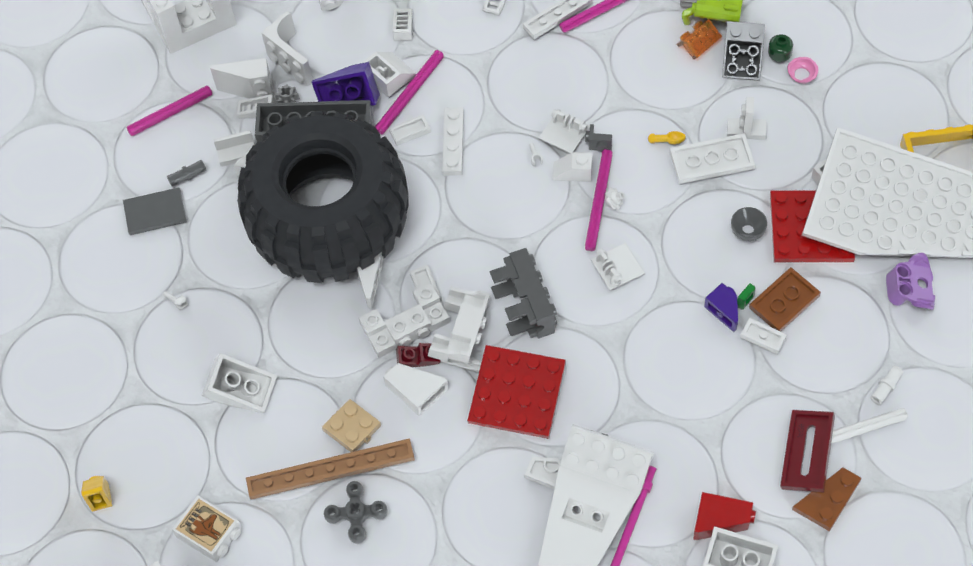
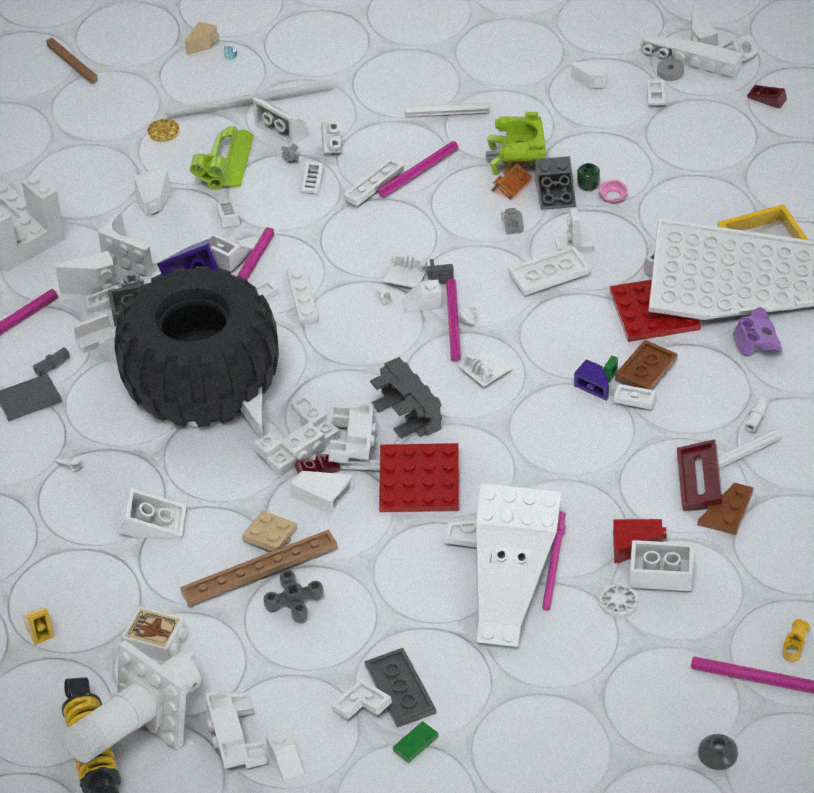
camera: 15 degrees left, 15 degrees down
yellow piece [648,131,686,144] -> none
dark grey piece [731,207,767,241] -> none
none -> light grey bracket [501,208,524,233]

